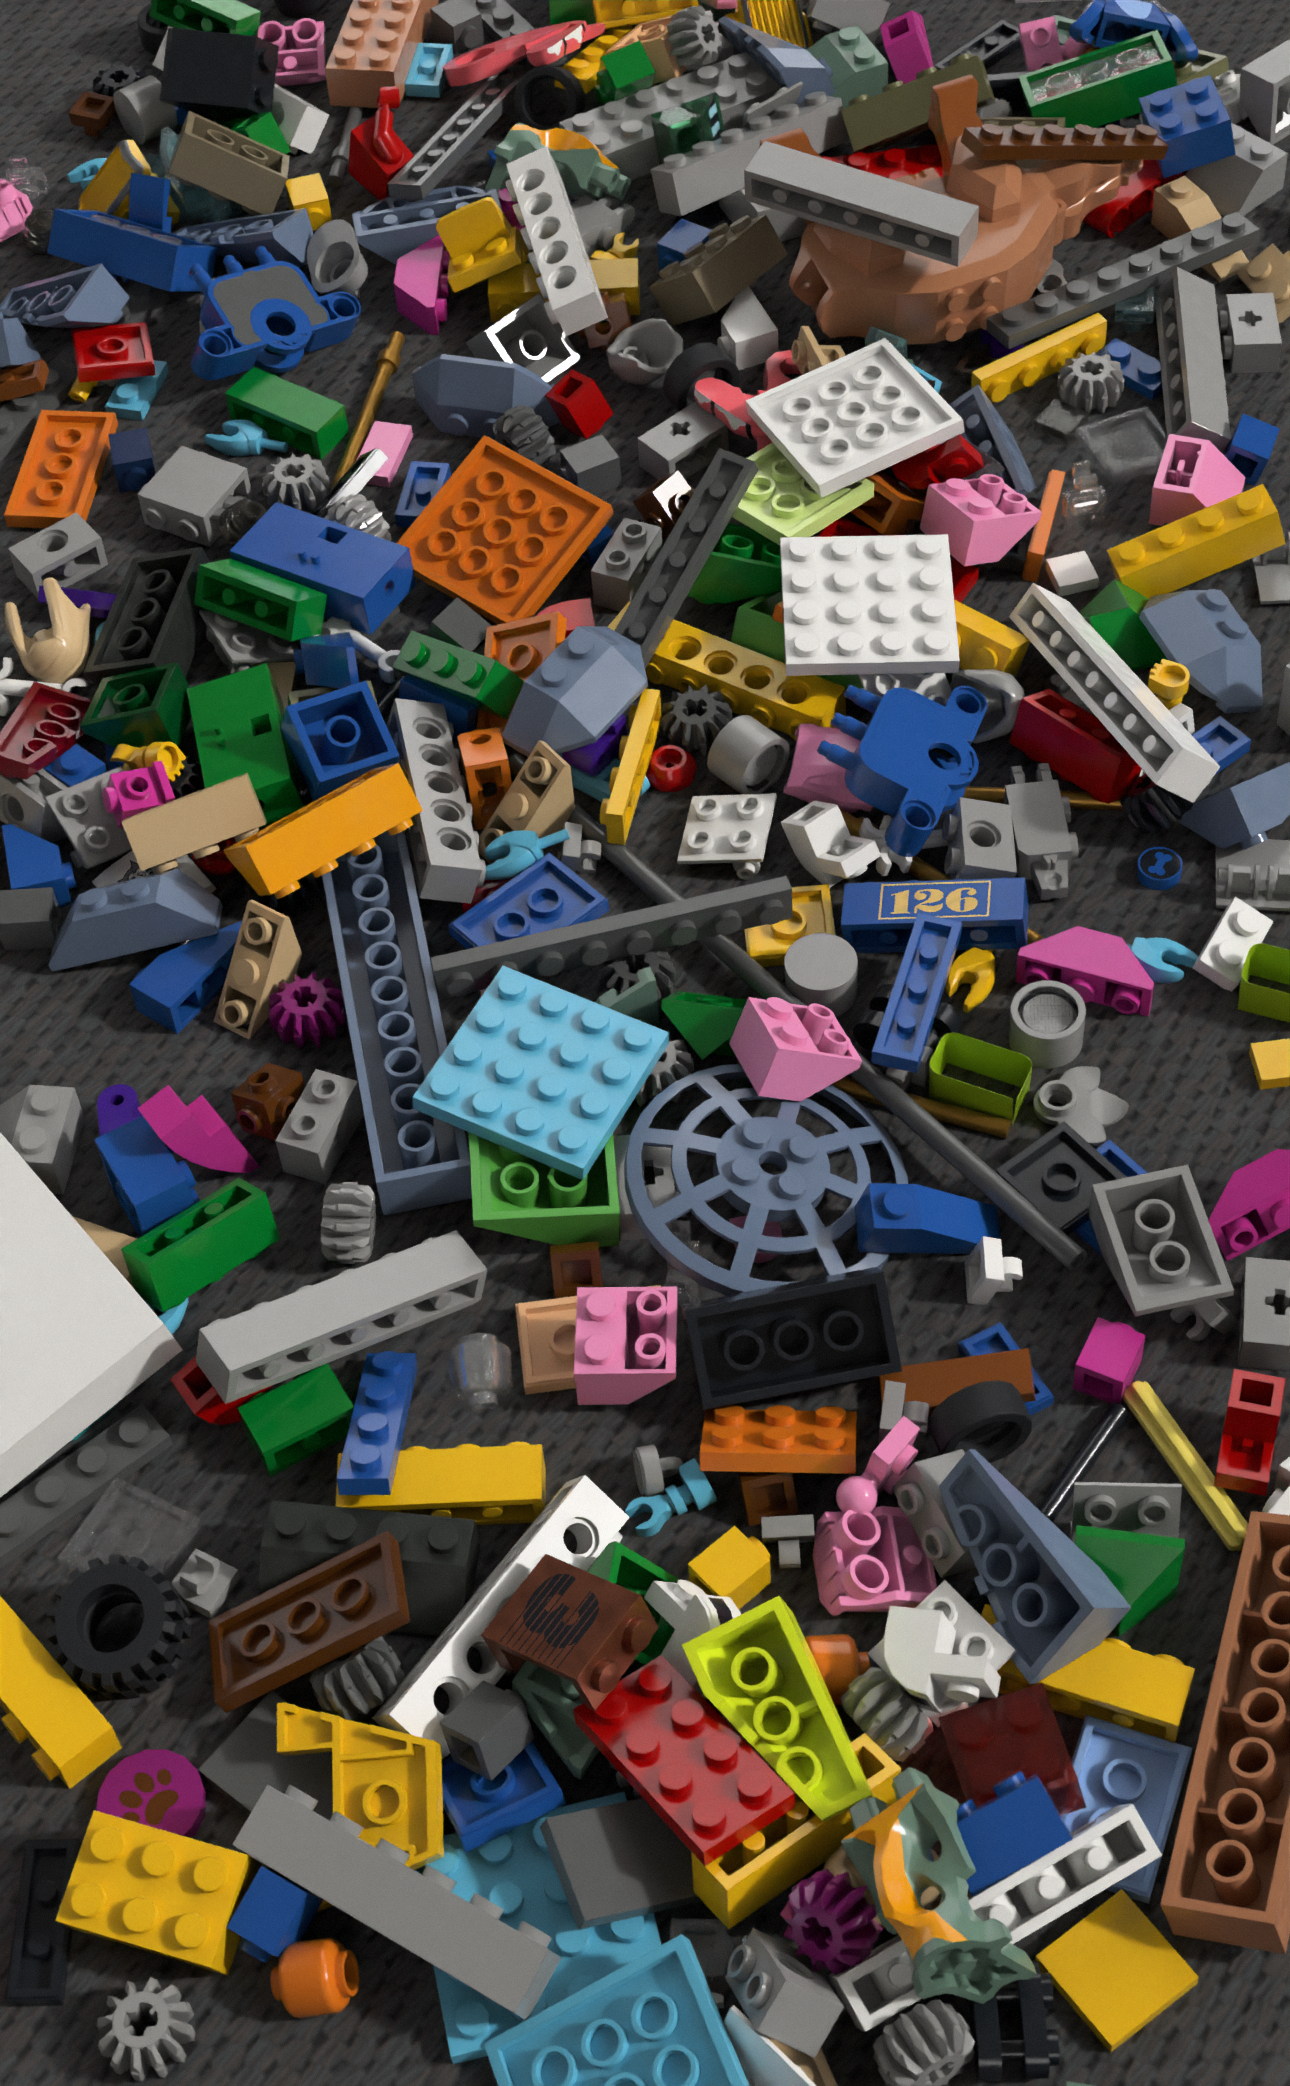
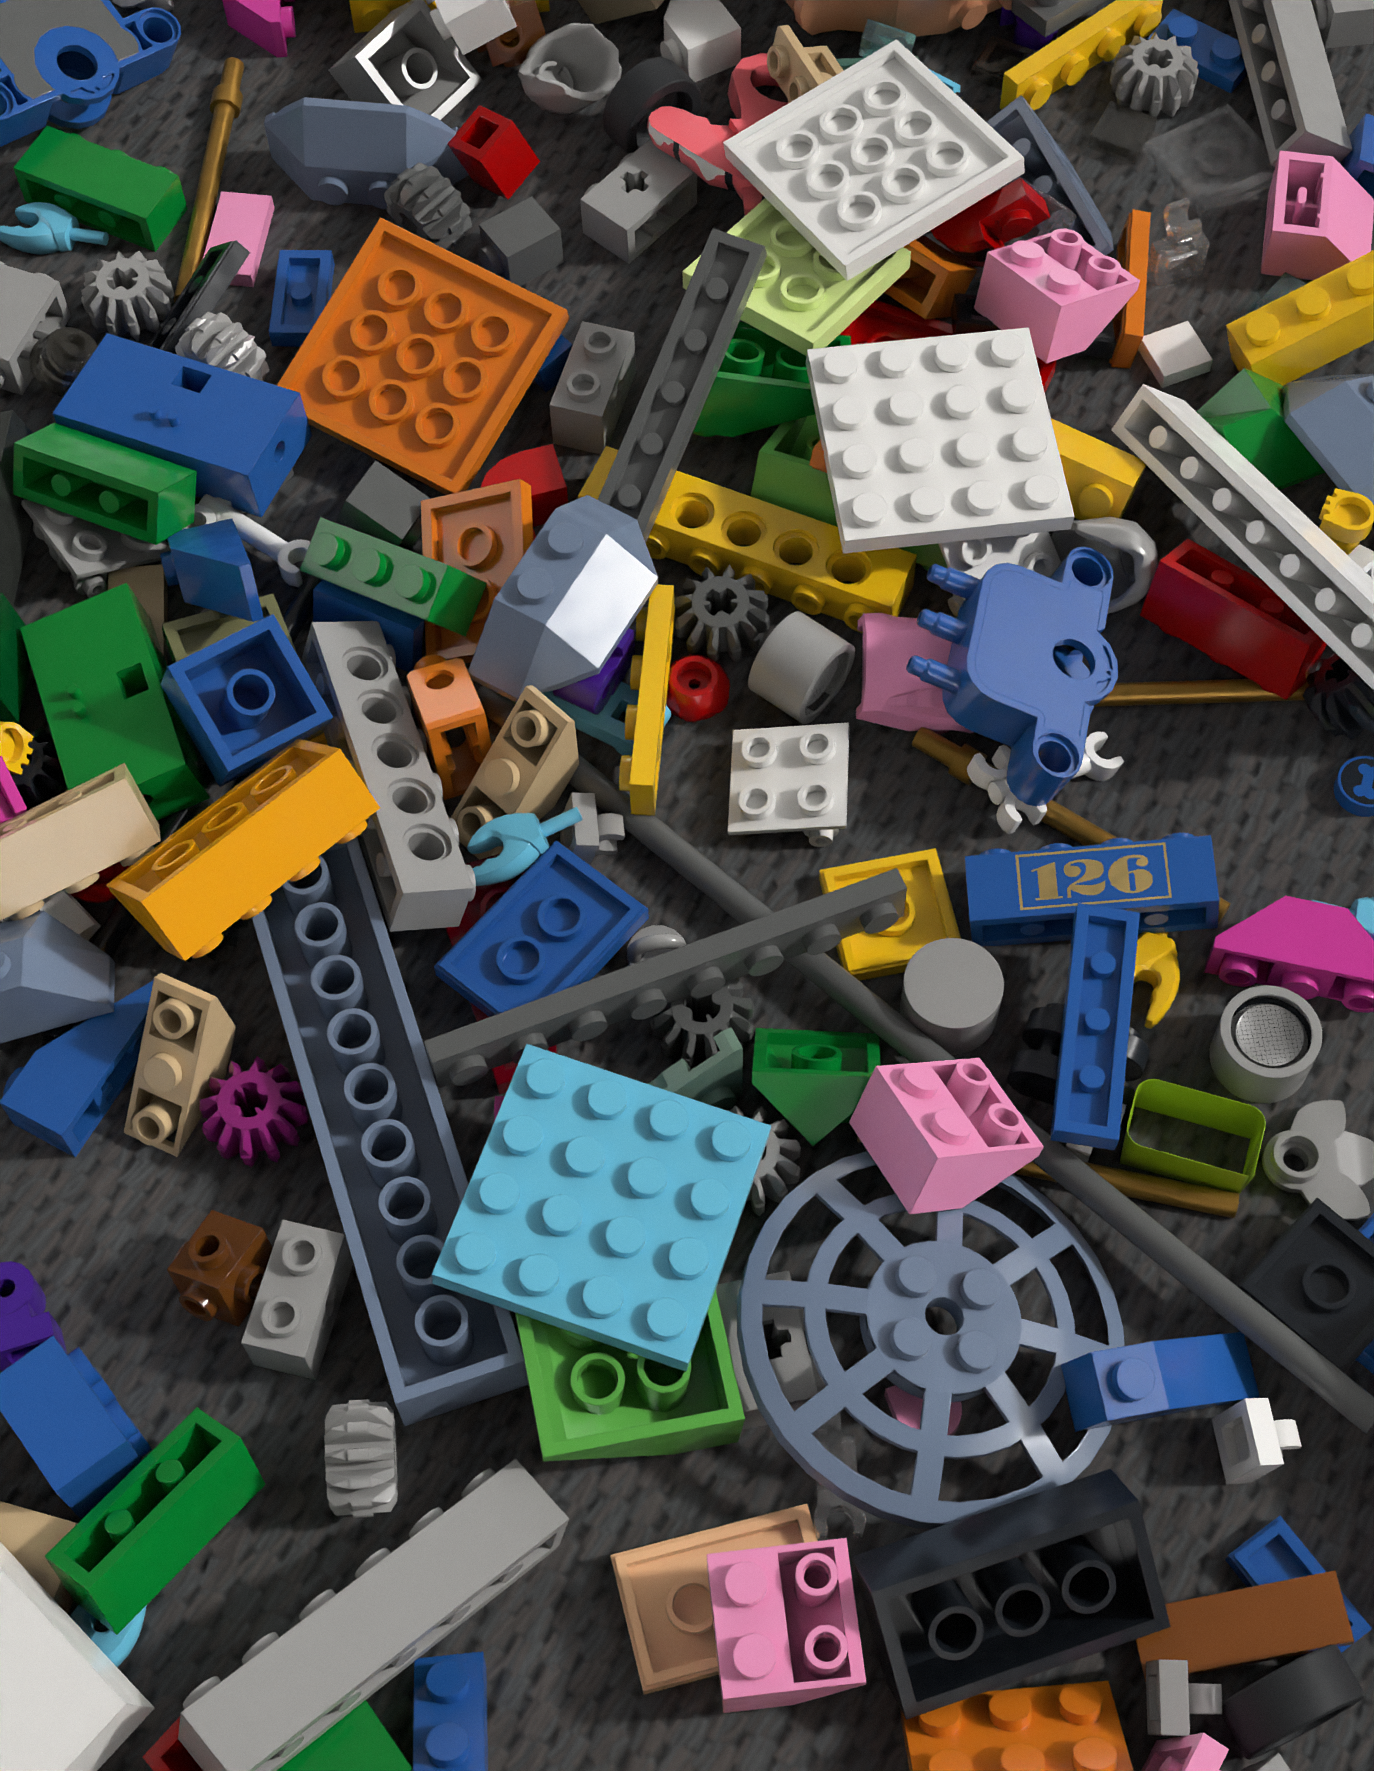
camera: 10 degrees left, 10 degrees up
dark pink slope [138,1085,260,1173] -> none
clear head [447,1333,514,1410] -> none
reddish brown tile [550,1241,603,1298] -> none
reddish brown brick [632,470,695,540] -> none
white brick [781,800,881,888] -> none
light grey brick [942,797,1017,880] -> none
light grey hinge [1003,763,1079,900] -> none

